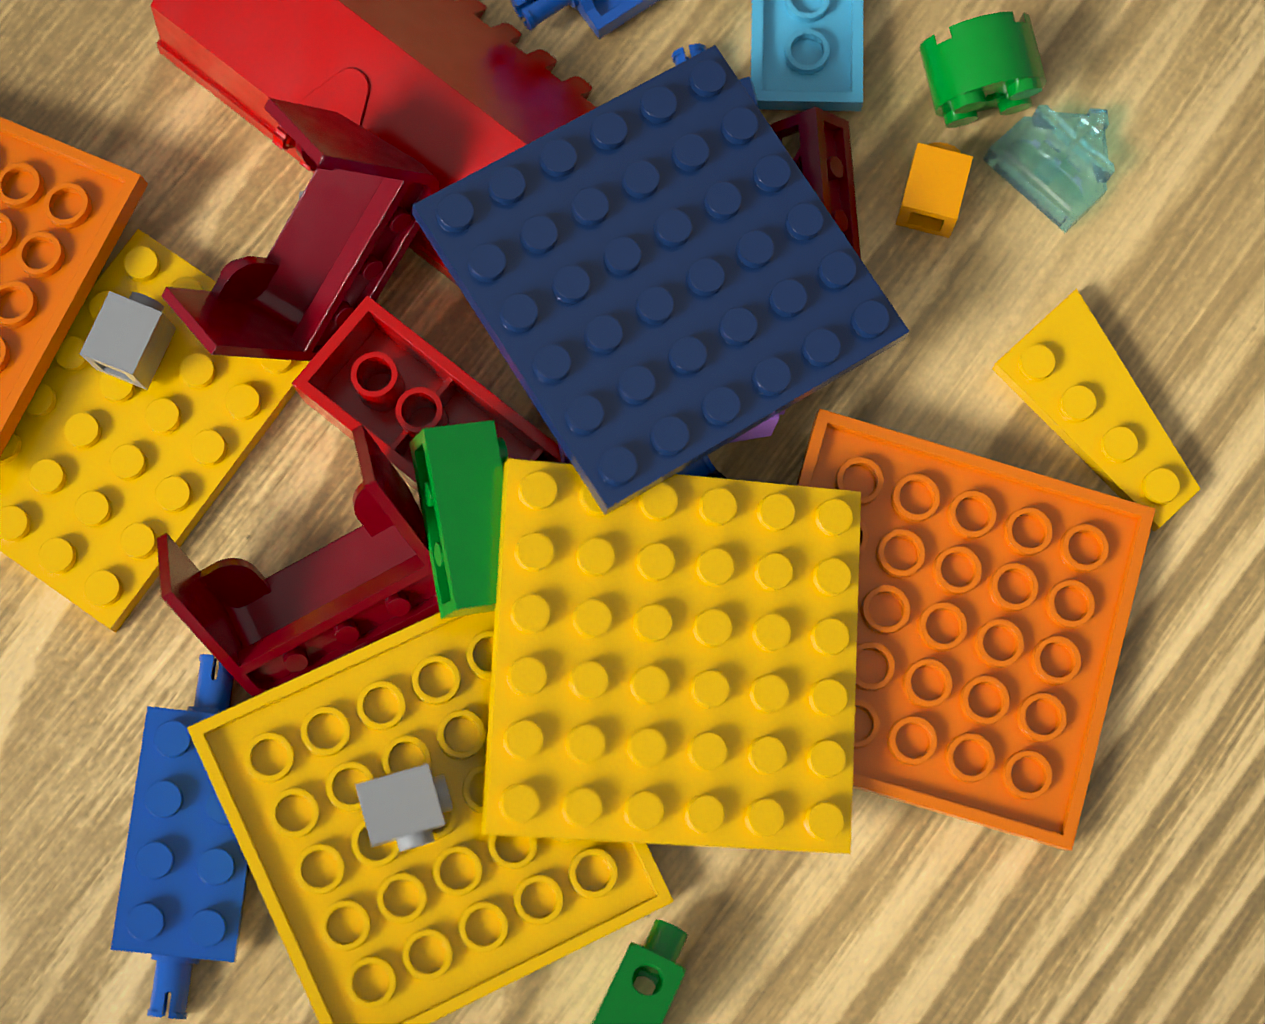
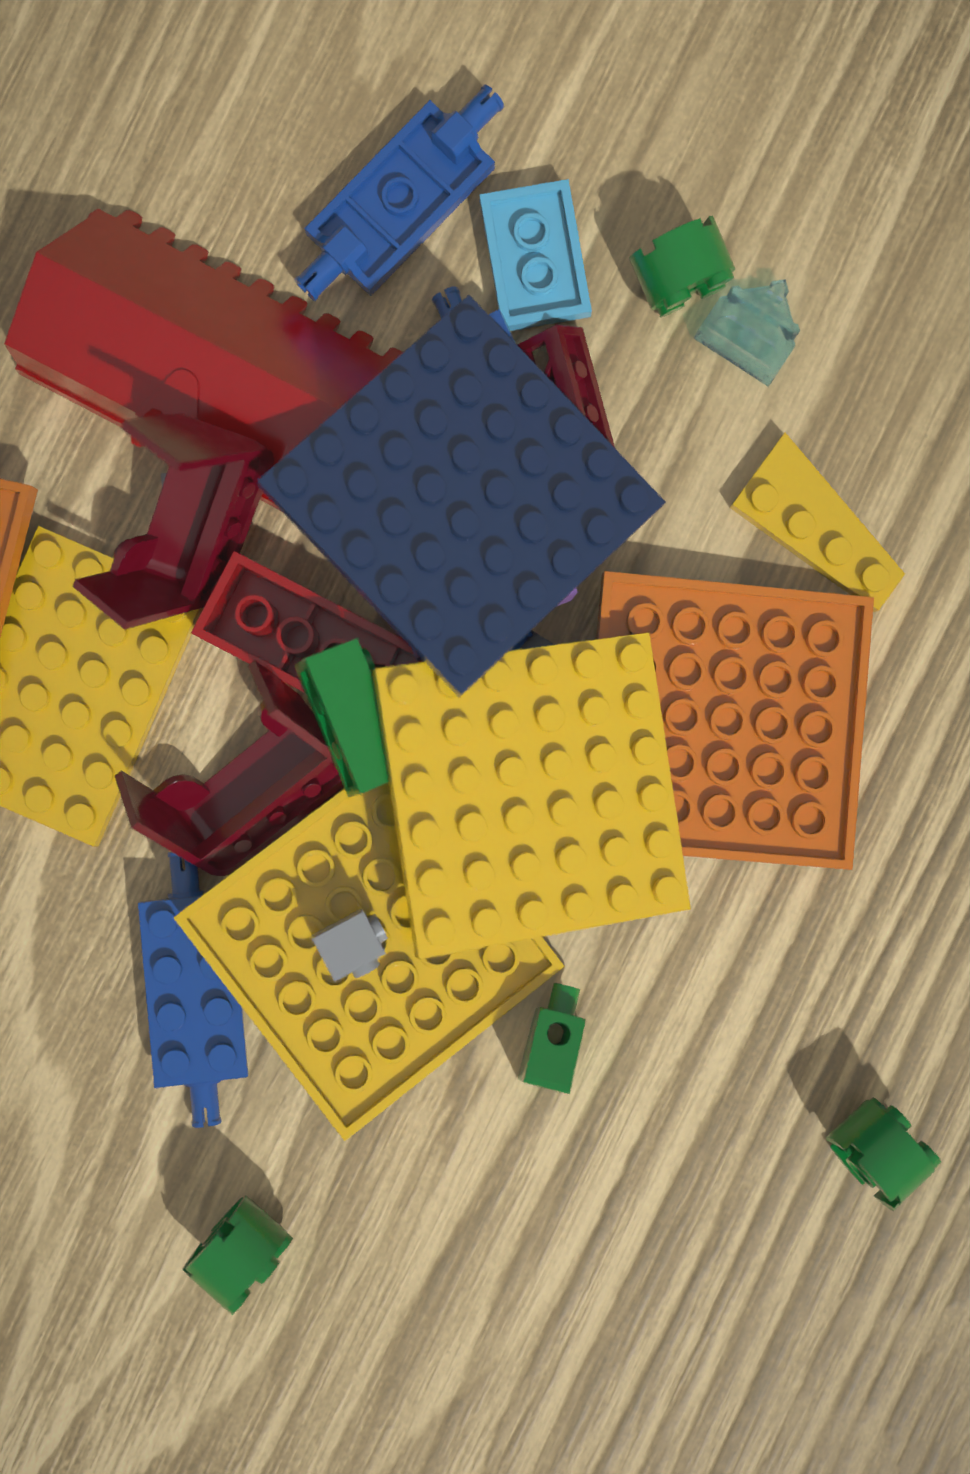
camera: 15 degrees left, 10 degrees up
light grey brick [79,291,176,390] -> none
light orange brick [895,142,973,238] -> none

